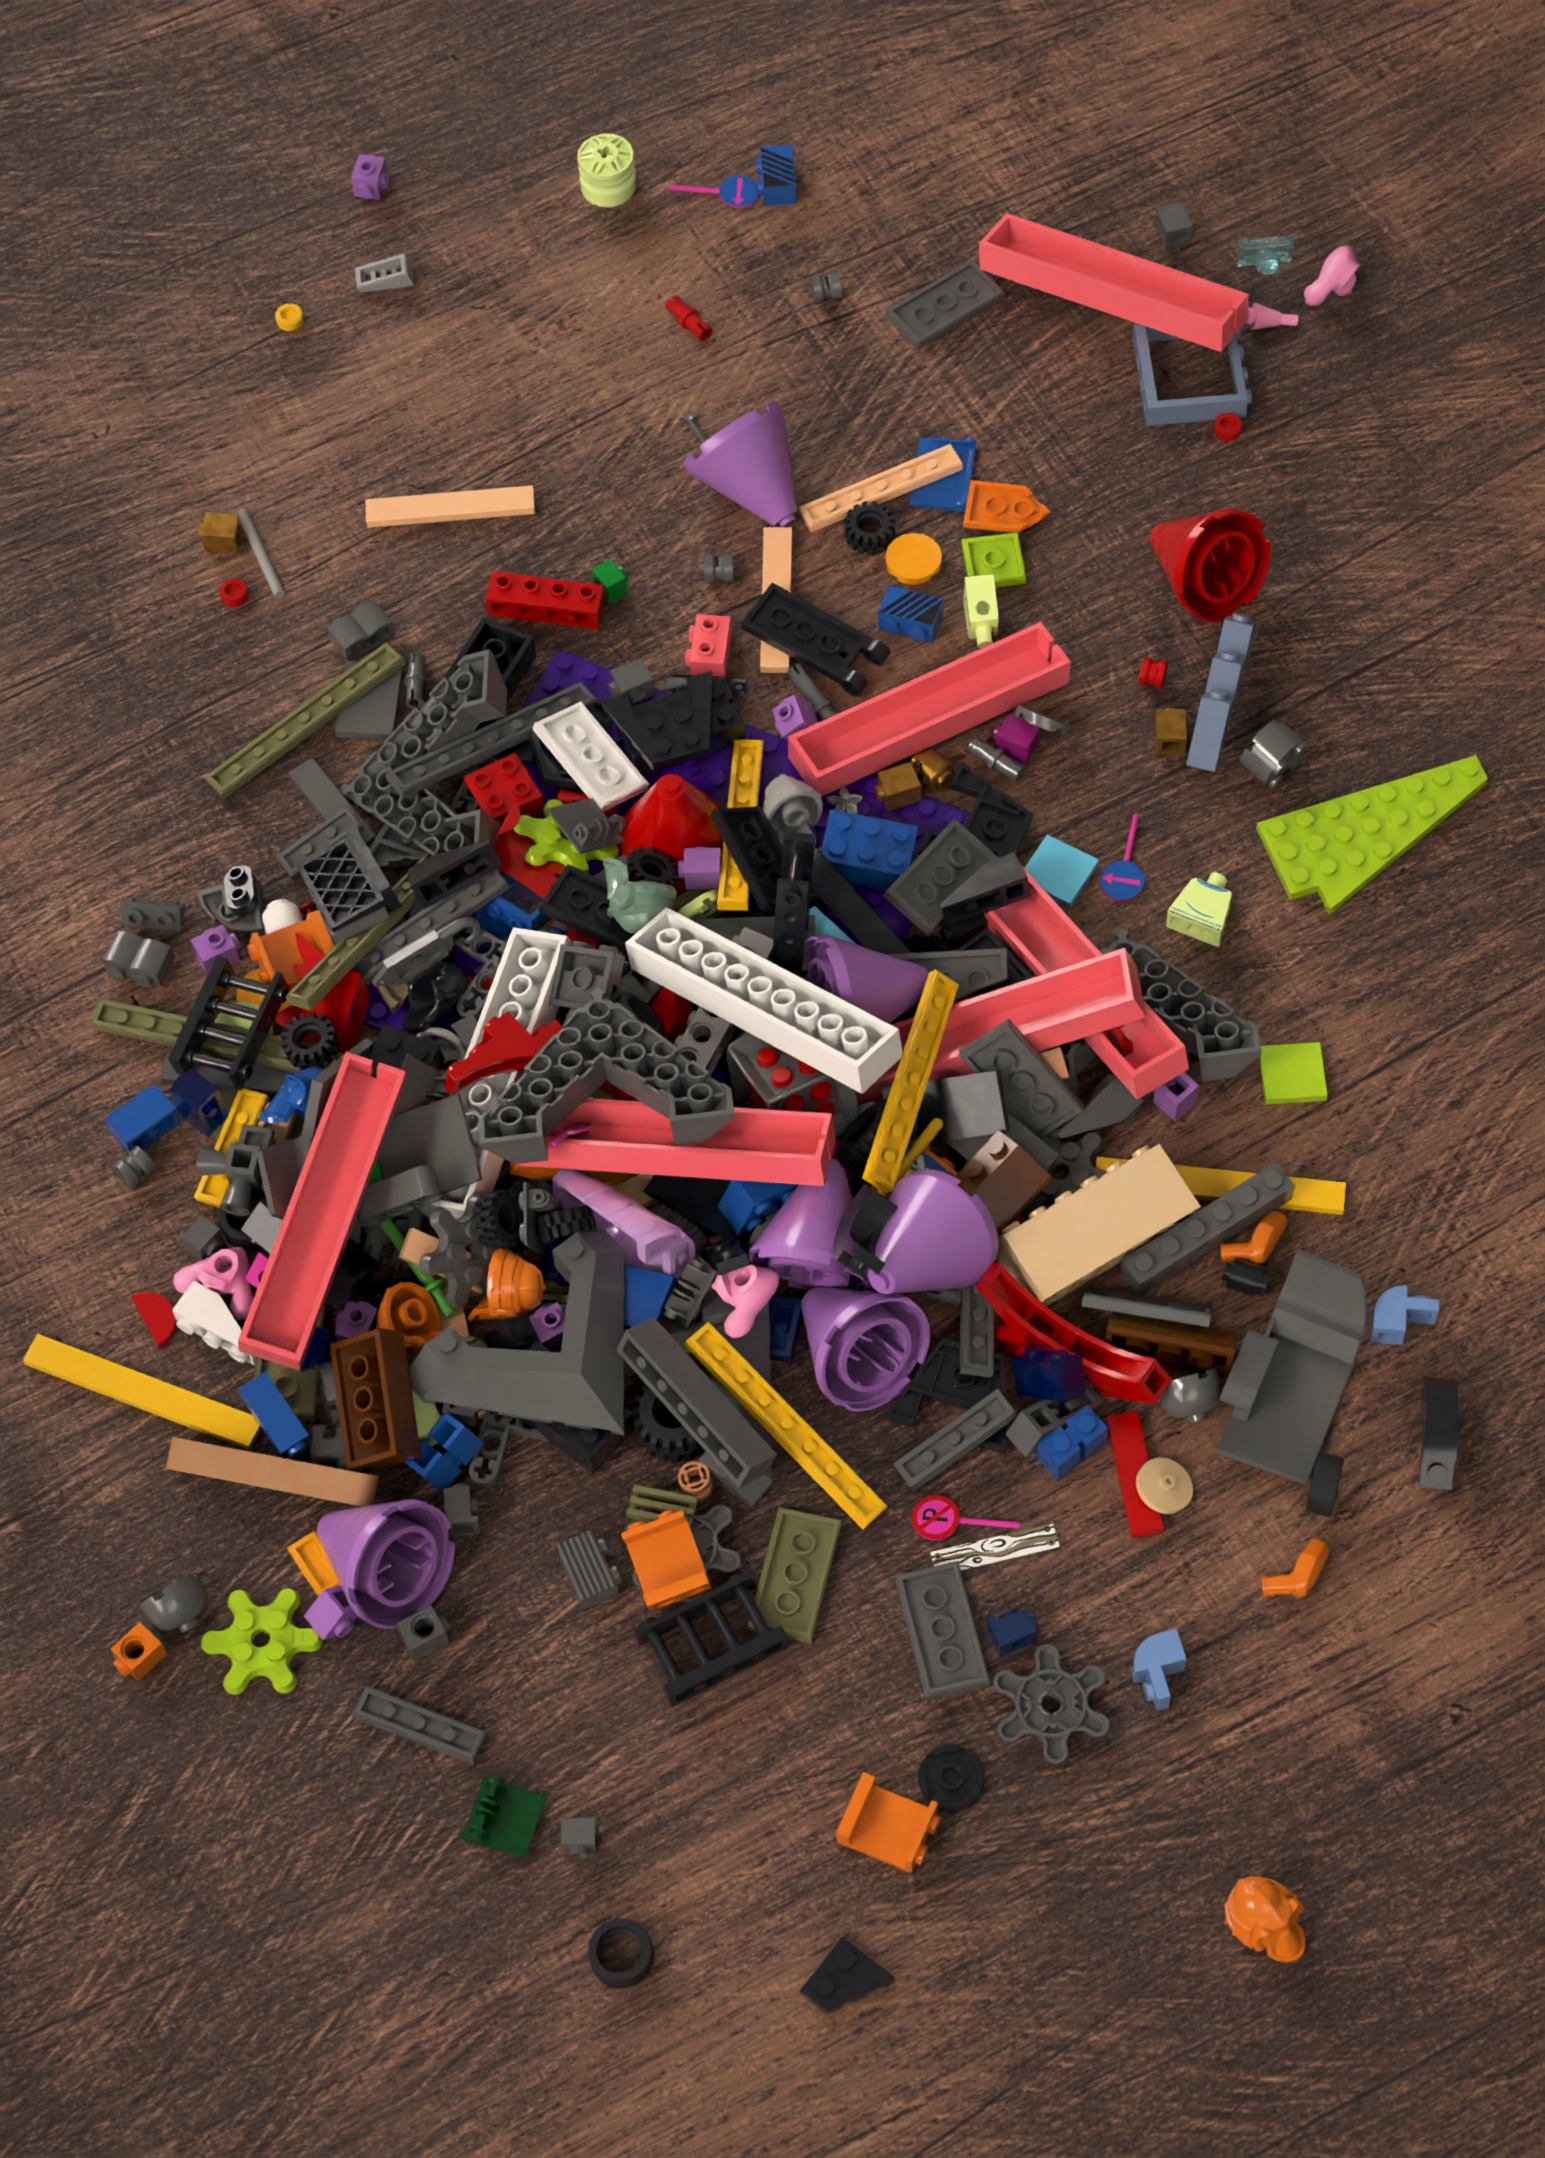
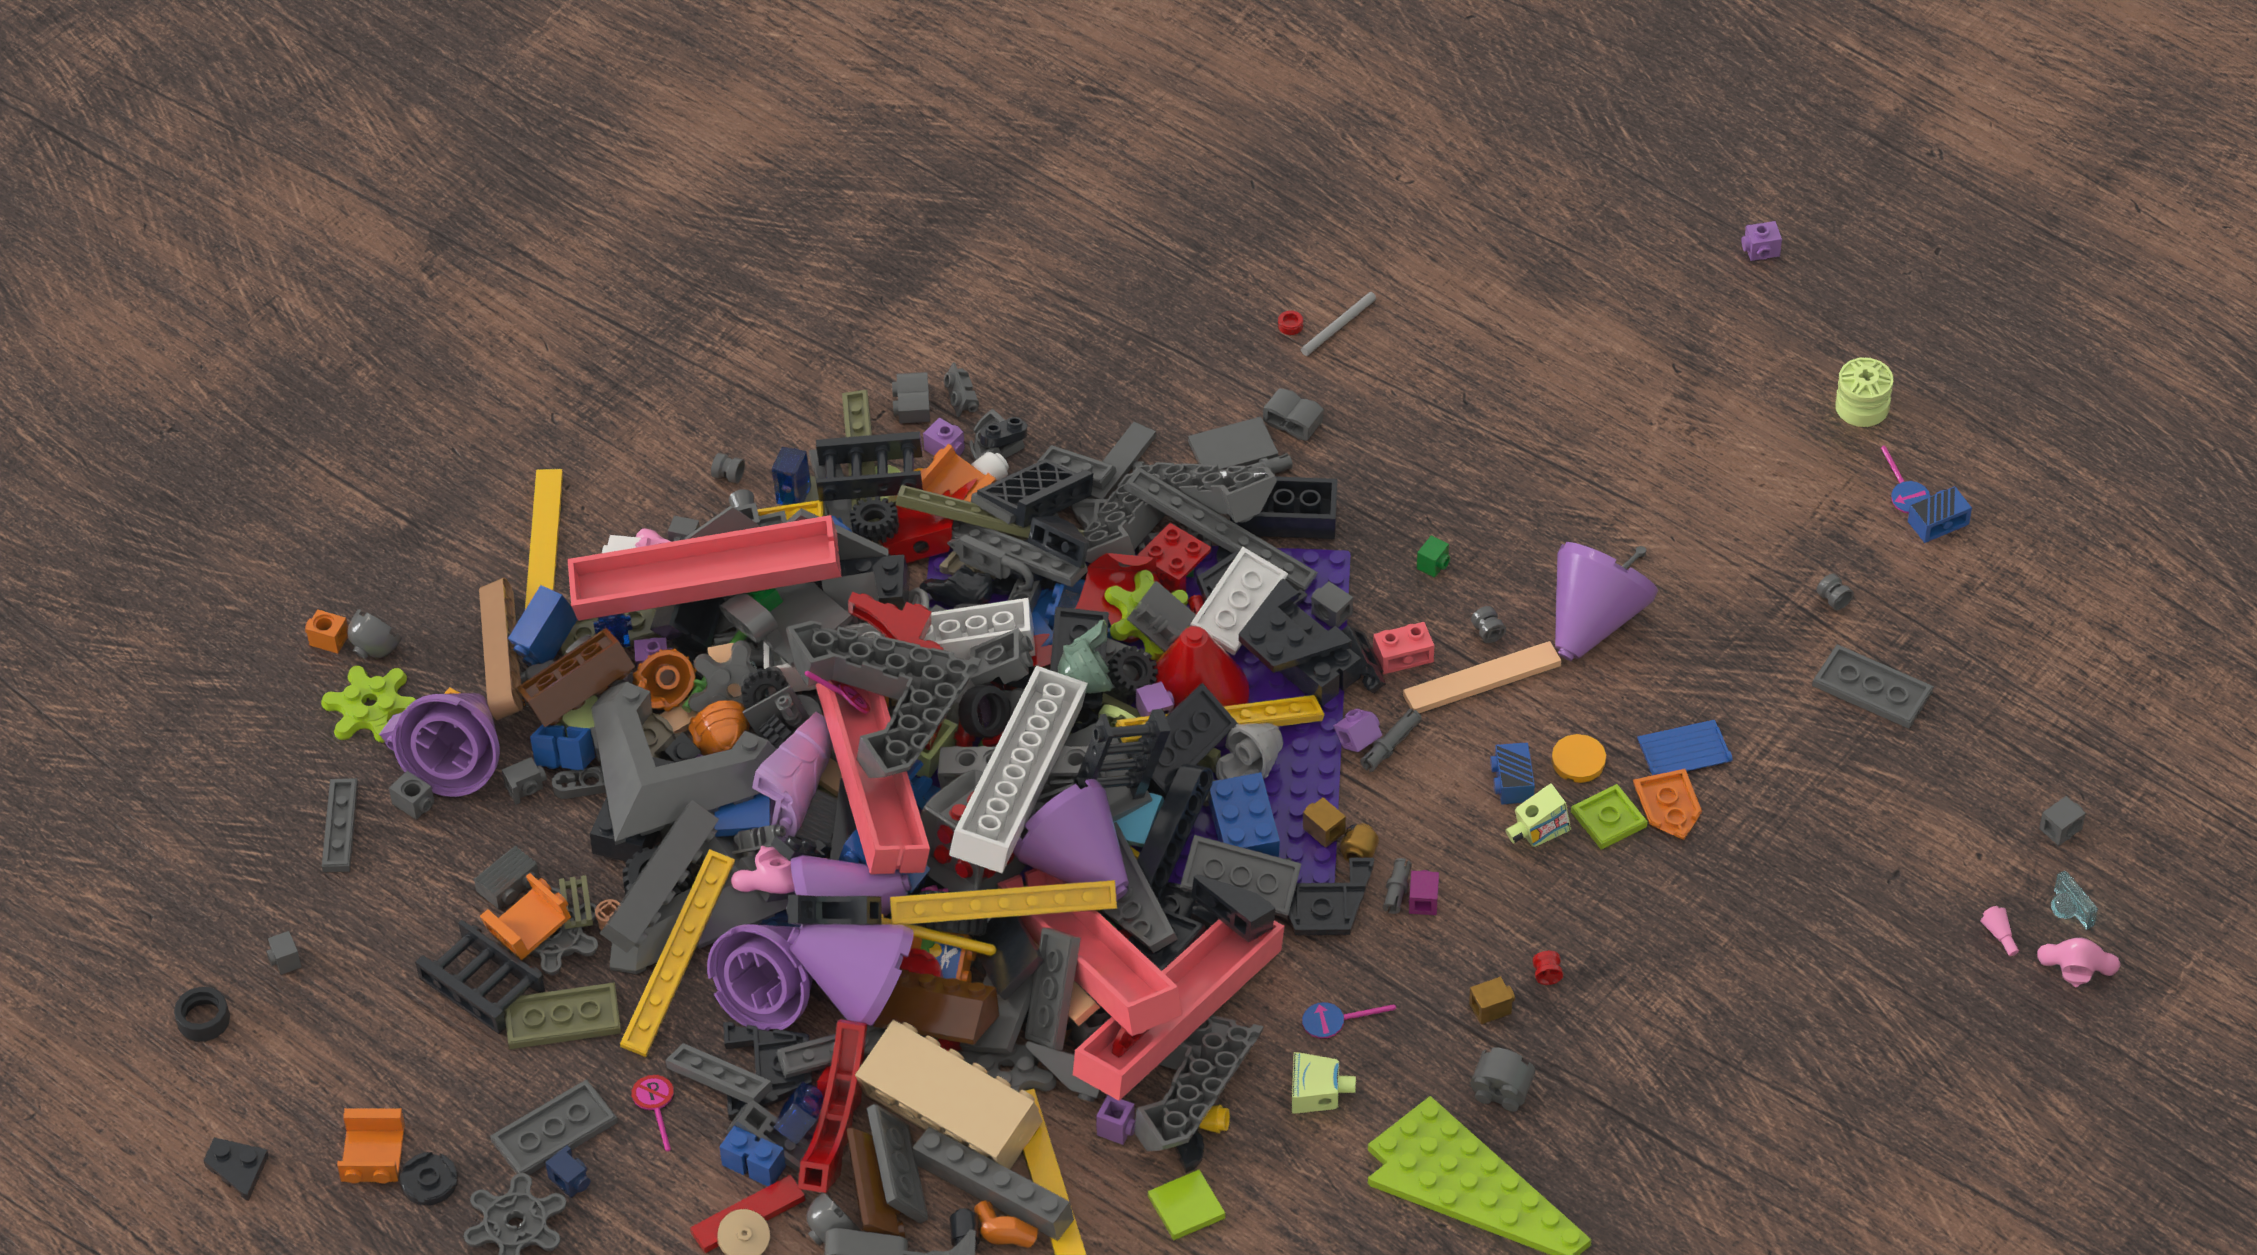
camera: 65 degrees right, 10 degrees down
blue brick [105,1084,181,1153] -> none
red tile [131,1292,177,1349] -> none
pearl gold brick [198,512,243,554] -> none
olive tile [204,642,405,800] -> none
yellow tile [275,304,304,331] -> none
light grey slope [355,253,415,293] -> none
light nougat tile [365,485,535,528] -> none
dark green hinge [461,1774,547,1859] -> none
red brick [485,571,606,630] -> none
red pin [665,295,713,342] -> none
black hinge [741,582,891,697] -> none
coral piece [788,622,1071,797] -> none
light nougat tile [799,444,963,533] -> none
light grey plant [827,787,862,814] -> none
black tyre [845,501,895,556] -> none
sticker [930,1523,1060,1570] -> none
coral piece [979,213,1249,352] -> none
dark grey tile [1014,704,1072,737] -> none
medium azure tile [1025,835,1099,909] -> none
sand blue window [1132,322,1252,426] -> none
red cone [1149,508,1271,623] -> none
sand blue arch [1186,612,1260,772] -> none
red tile [1214,413,1242,441] -> none

